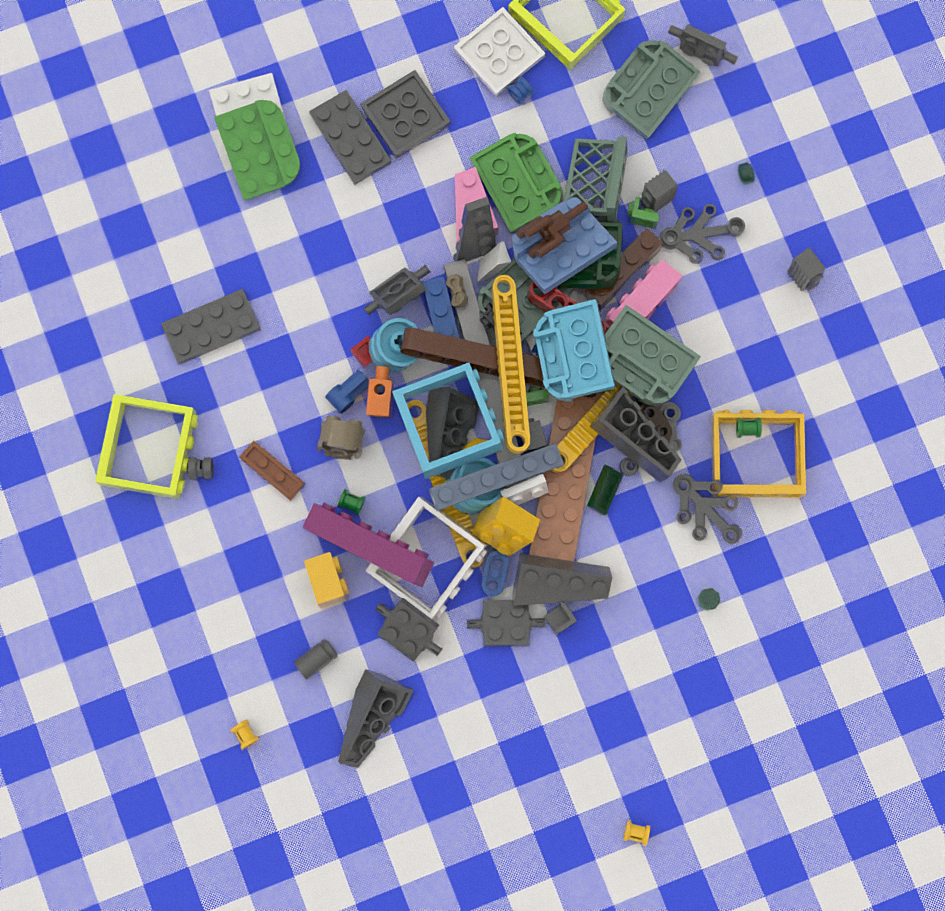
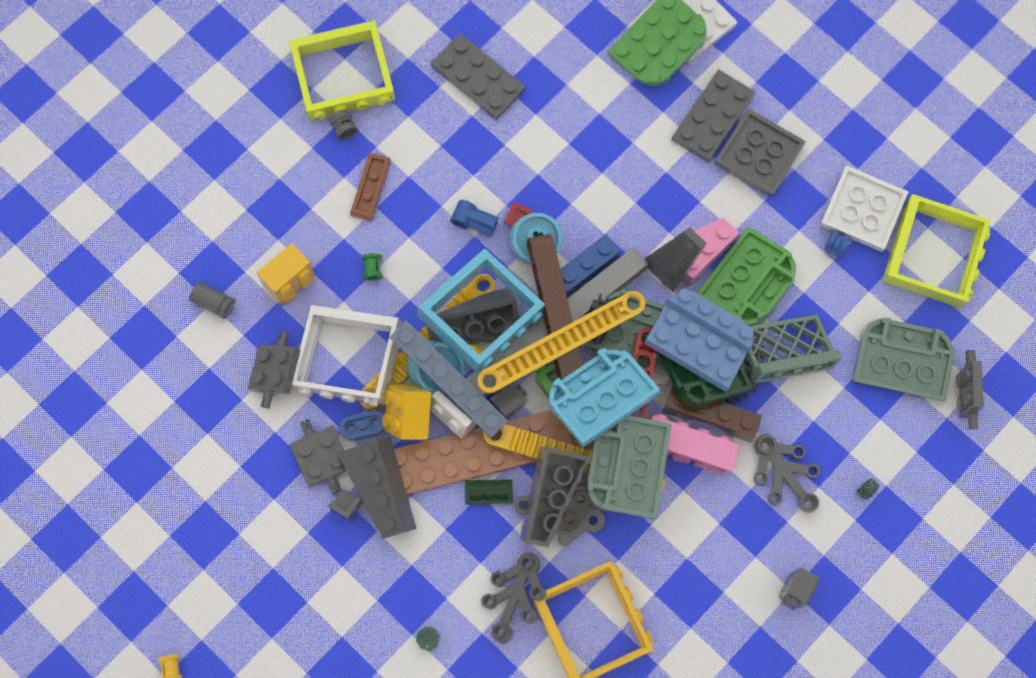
camera: 60 degrees right, 5 degrees down
yellow bush [230,719,259,750] -> none
magenta brick [302,502,434,587] -> none
dark tan brick [316,416,365,460] -> none
dark grey wedge [338,669,414,768] -> none
dark grey plate [363,265,431,316] -> none
orange torso [366,366,394,418] -> none
dark tan piece [446,274,468,307] -> none
white slope [477,241,511,282] -> none
reddish brown plant [516,201,588,259] -> none
bright green bracket [627,197,659,229] -> none
dark grey brick [640,170,678,212] -> none
green bush [736,418,762,438] -> none

